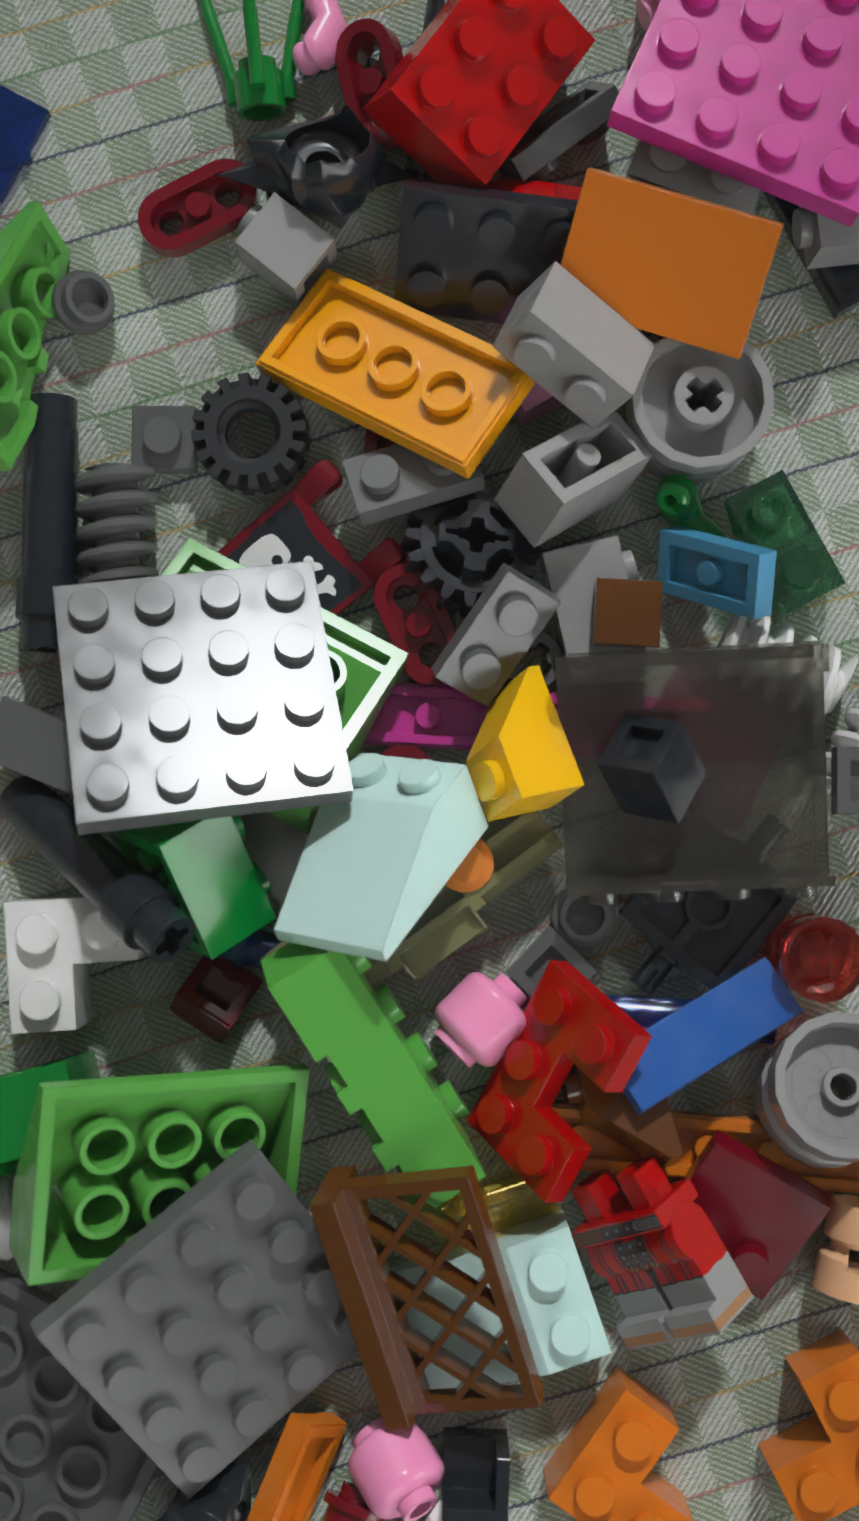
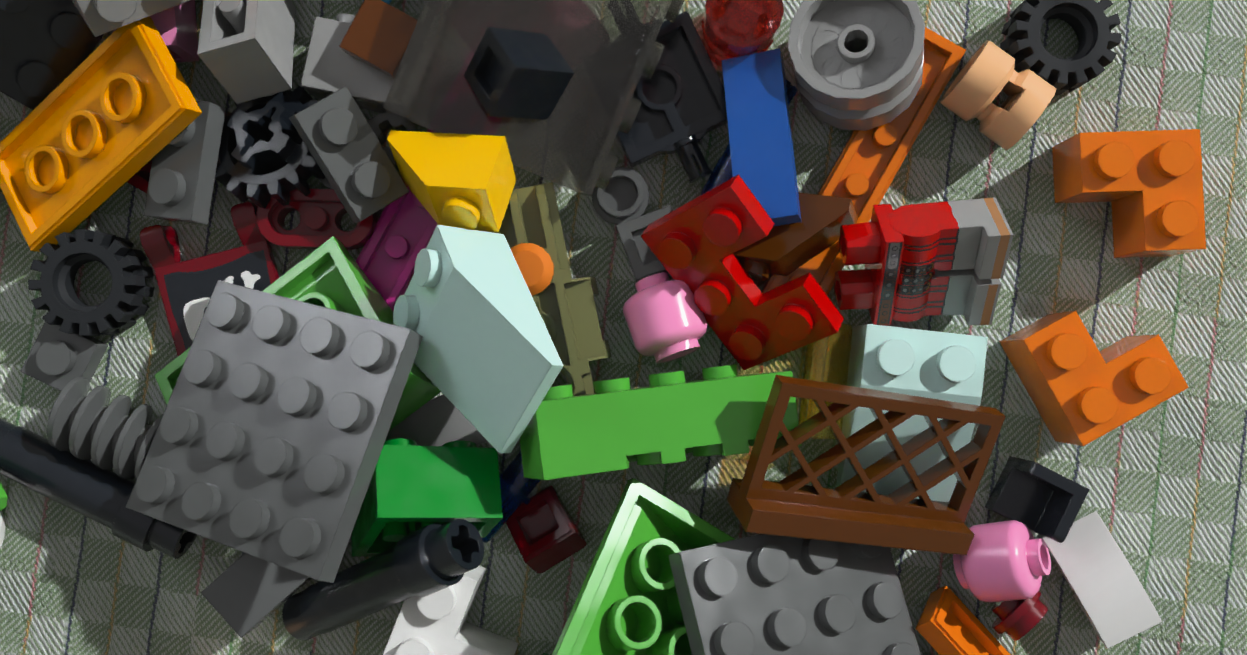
camera: 65 degrees left, 0 degrees up
dark red plate [682,1130,831,1300] -> none

